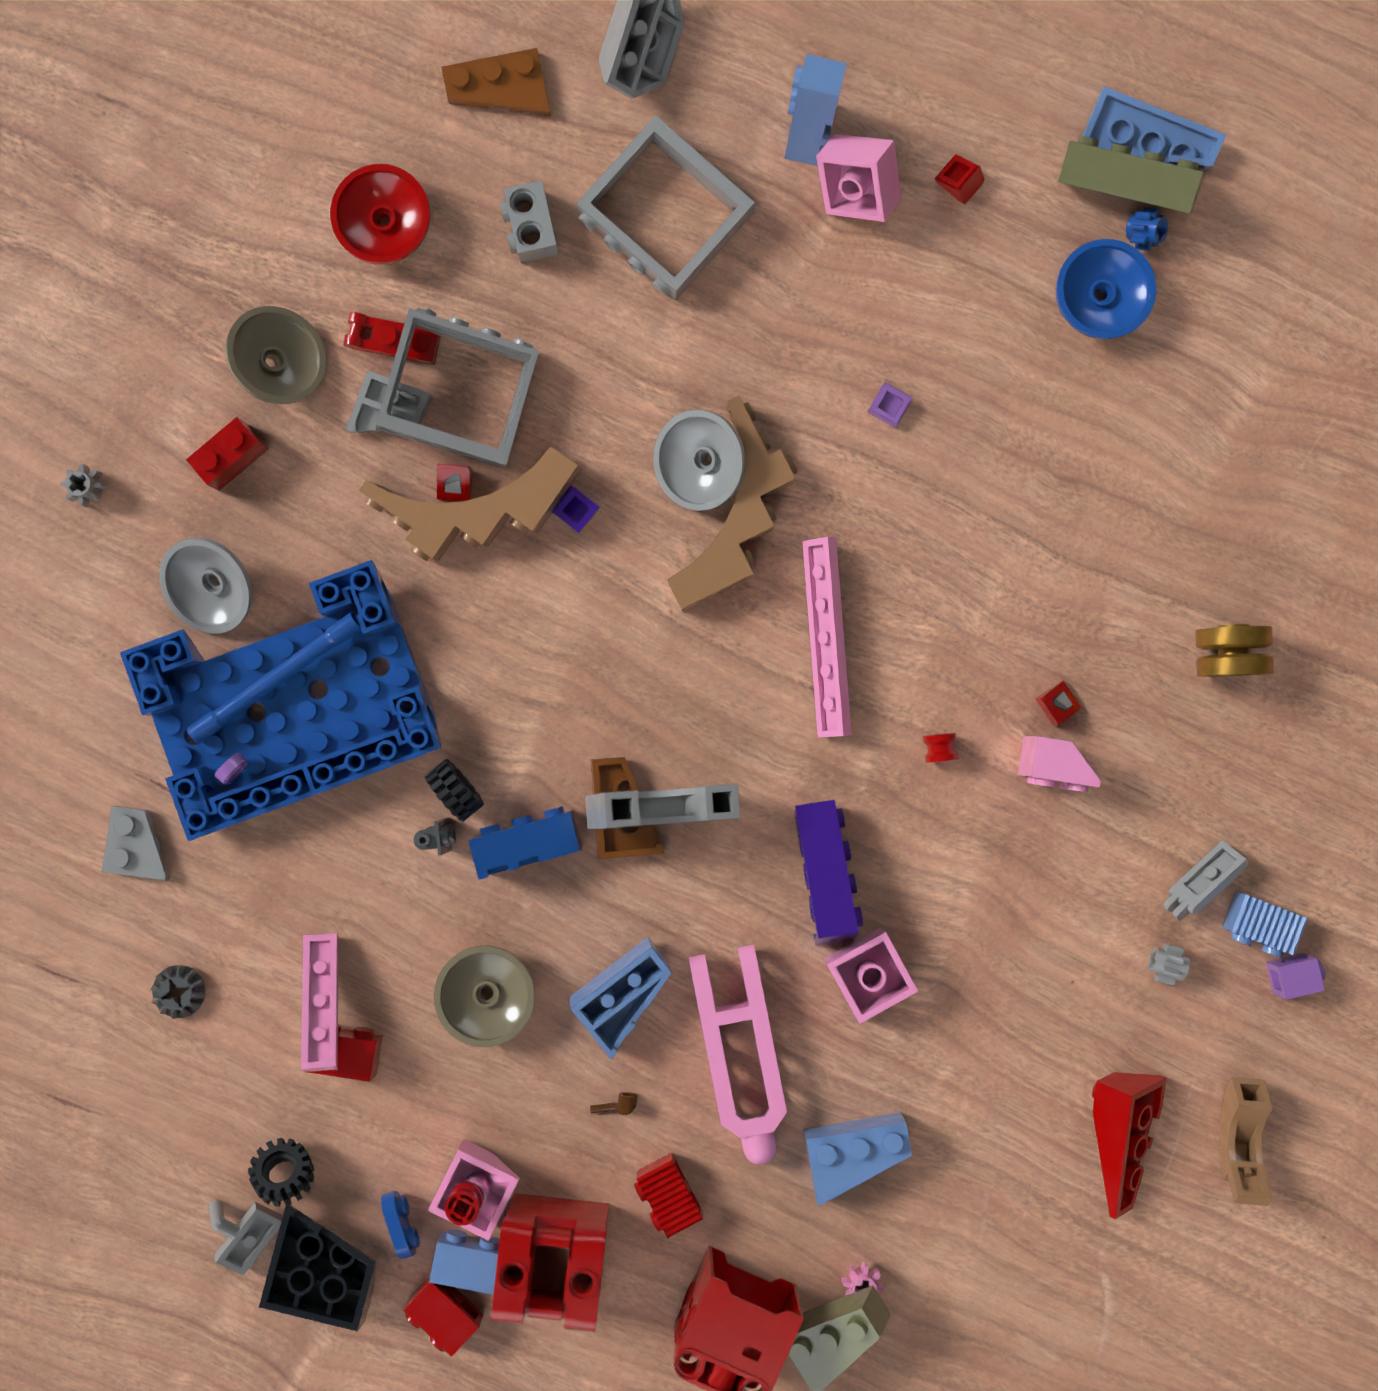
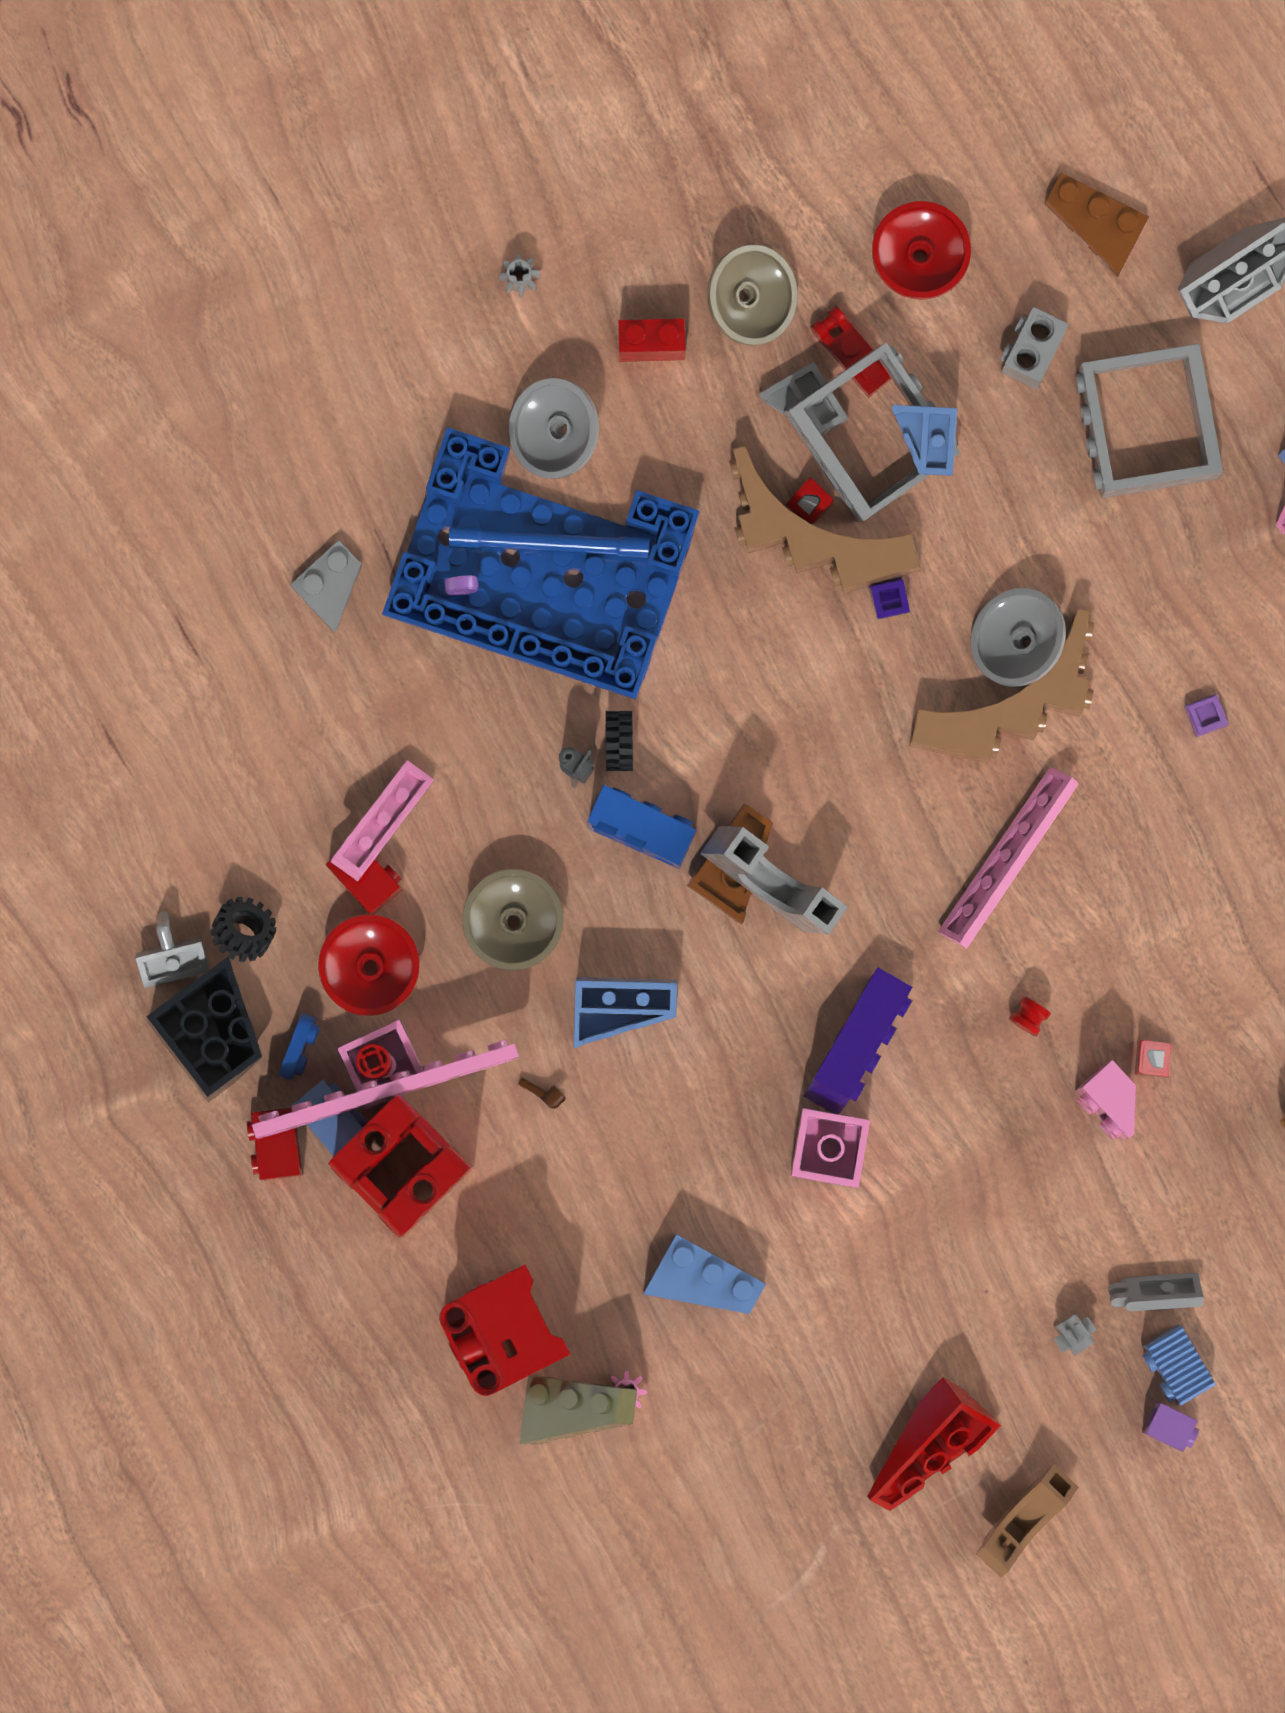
camera: 40 degrees right, 5 degrees down
dark grey gear [150,965,205,1019] -> none
red brick [634,1153,703,1238] -> none
bright pink piece [689,945,787,1165] -> none
none -> bright pink plate [252,1040,520,1139]
none -> red dish [318,915,420,1016]
none -> medium blue wing [892,405,958,476]

